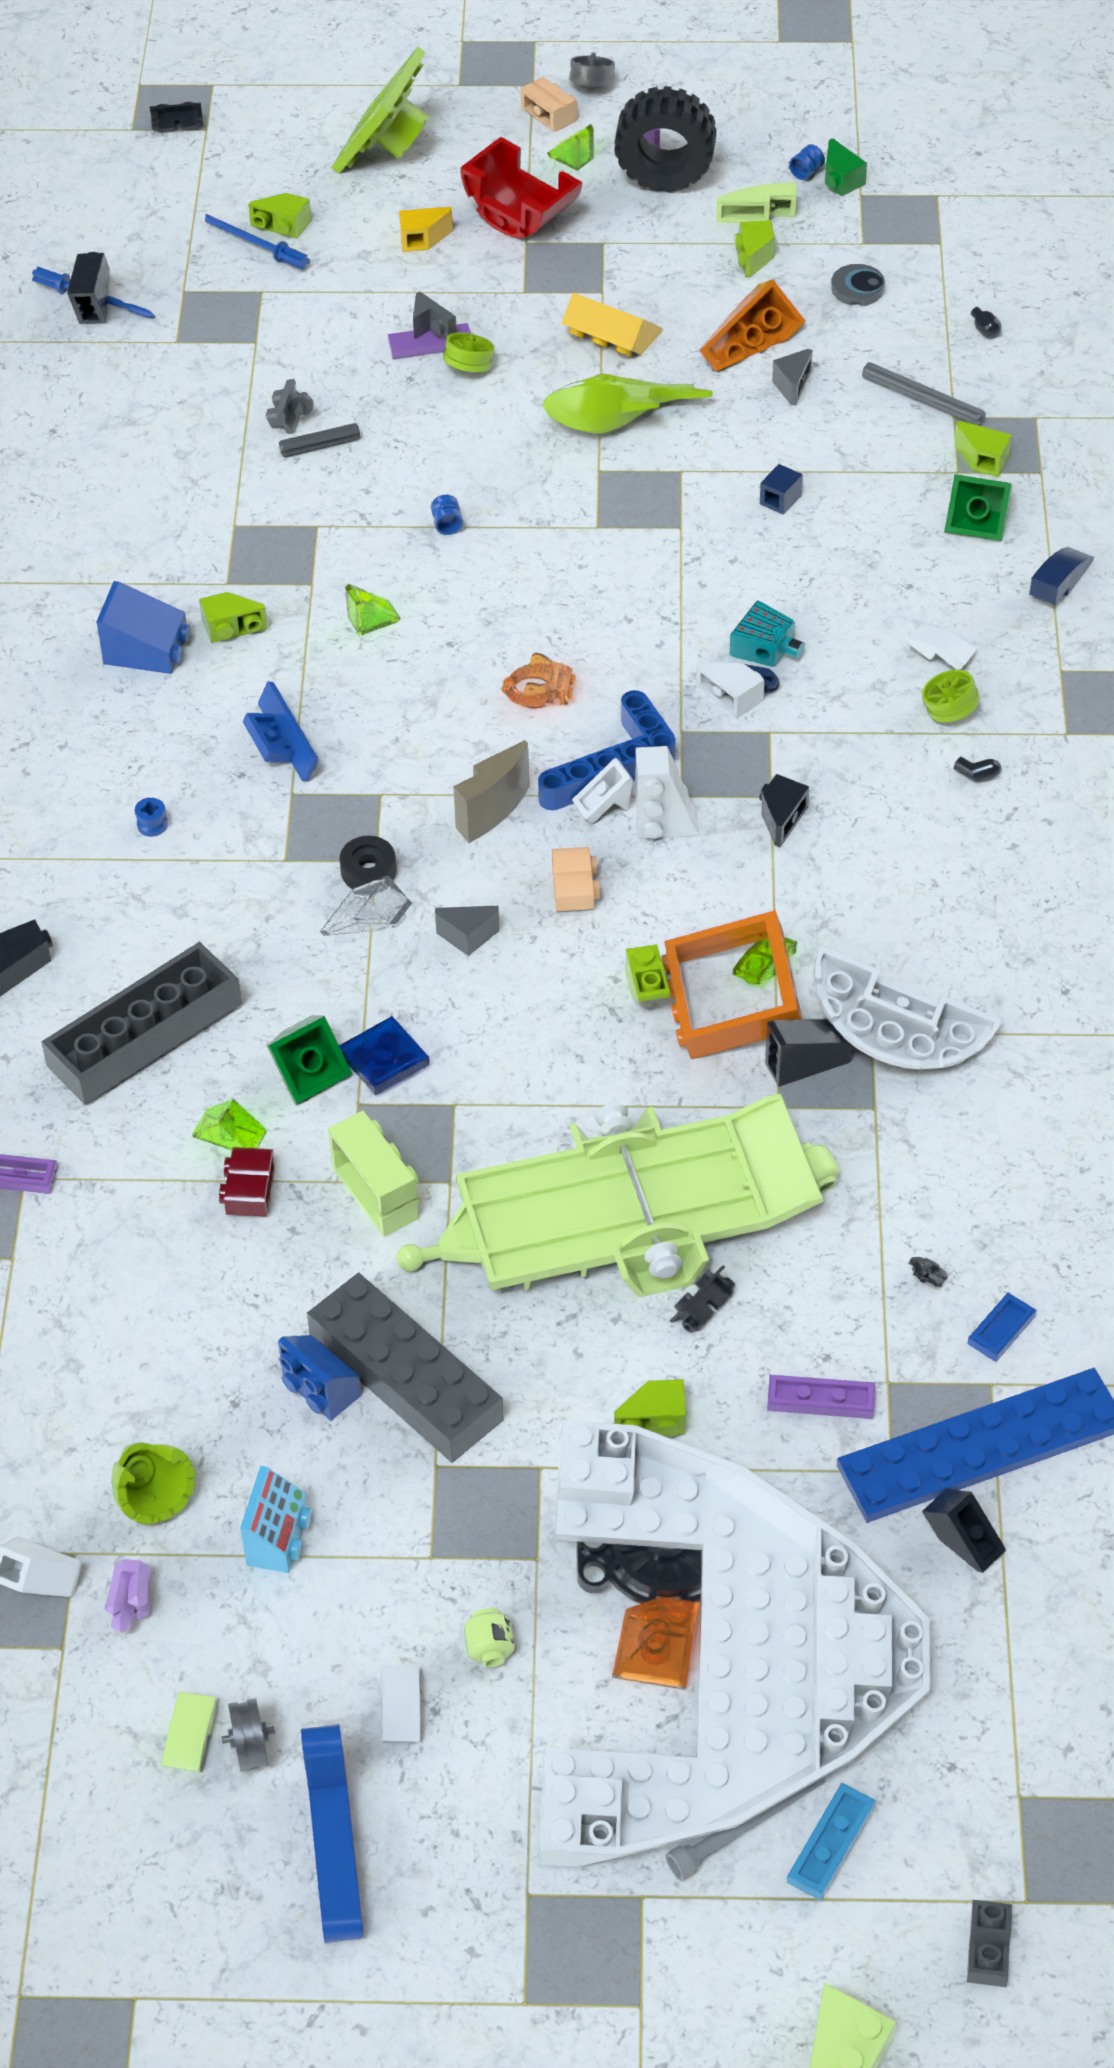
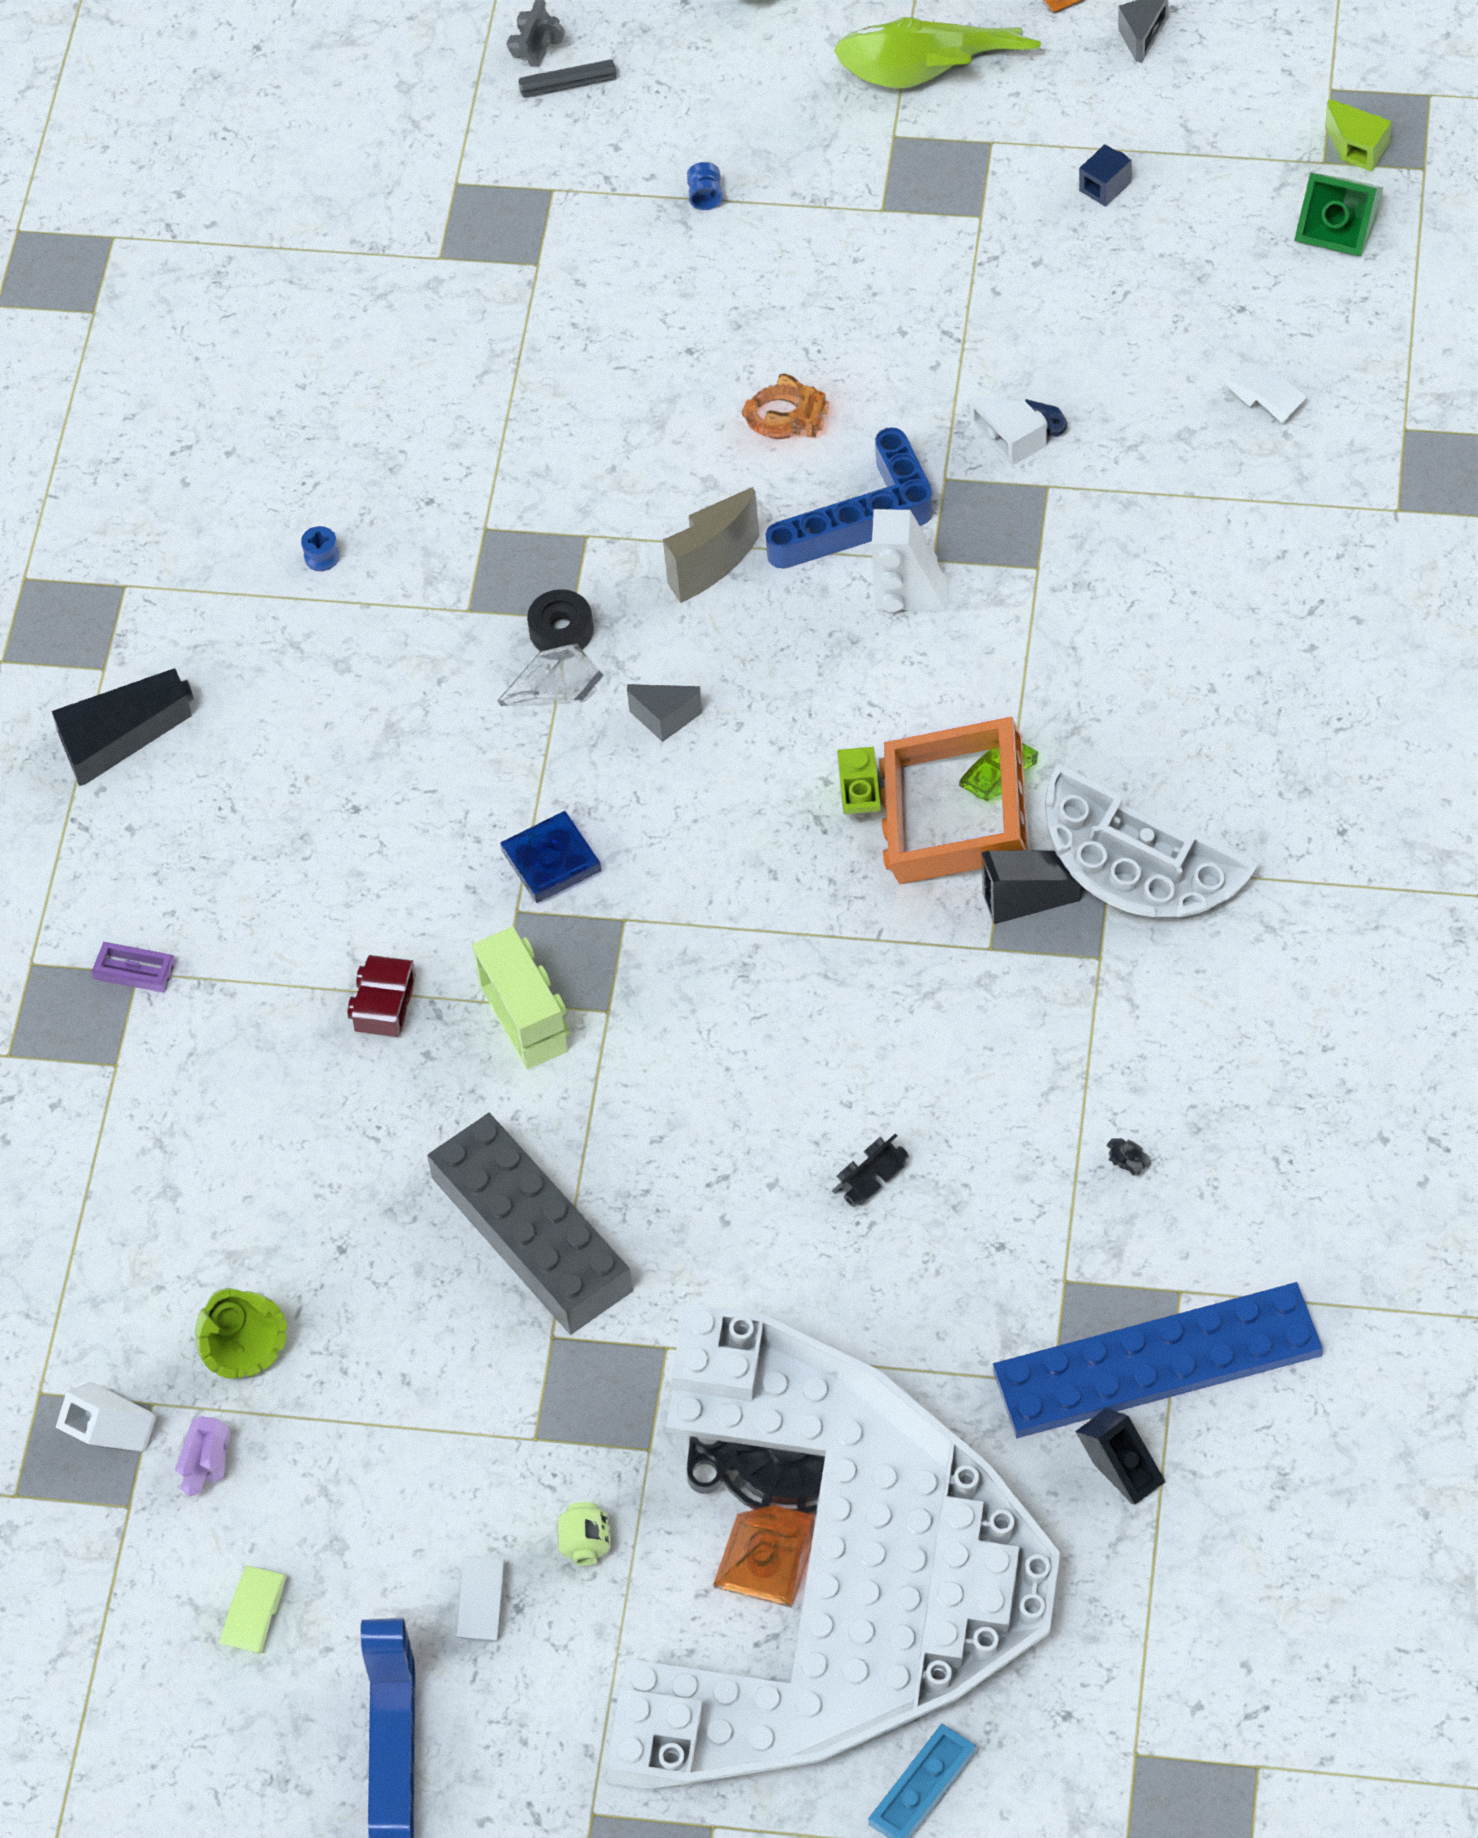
camera: 10 degrees right, 5 degrees up
dark grey brick [41,941,242,1105] -> none
slope [96,581,191,674] -> none
clear neon green slope [192,1099,267,1151] -> none
lime slope [199,592,268,643] -> none
flat silver wheel [221,1698,275,1772] -> none
medium azure slope [240,1466,312,1573] -> none
blue bracket [242,682,318,781] -> none
green slope [267,1015,352,1104] -> none
blue slope [278,1335,362,1421] -> none
clear neon green slope [345,583,401,636] -> none
yellowish green piece [396,1094,824,1297] -> none
light nougat brick [552,847,600,912] -> none
white slope [572,757,633,824] -> none
lime slope [614,1379,686,1437] -> none
light grey piece [665,1777,825,1881] -> none
teal torso [729,600,805,667] -> none
black slope [759,774,810,848] -> none
medium lavender tile [767,1374,875,1419] -> none
yellowish green head [802,1142,840,1193] -> none
axle [862,362,986,426] -> none
lime wheel [922,670,980,723] -> none
black arm [953,756,1001,782] -> none
blue tile [967,1292,1037,1362] -> none
dark blue slope [1029,547,1094,605] -> none

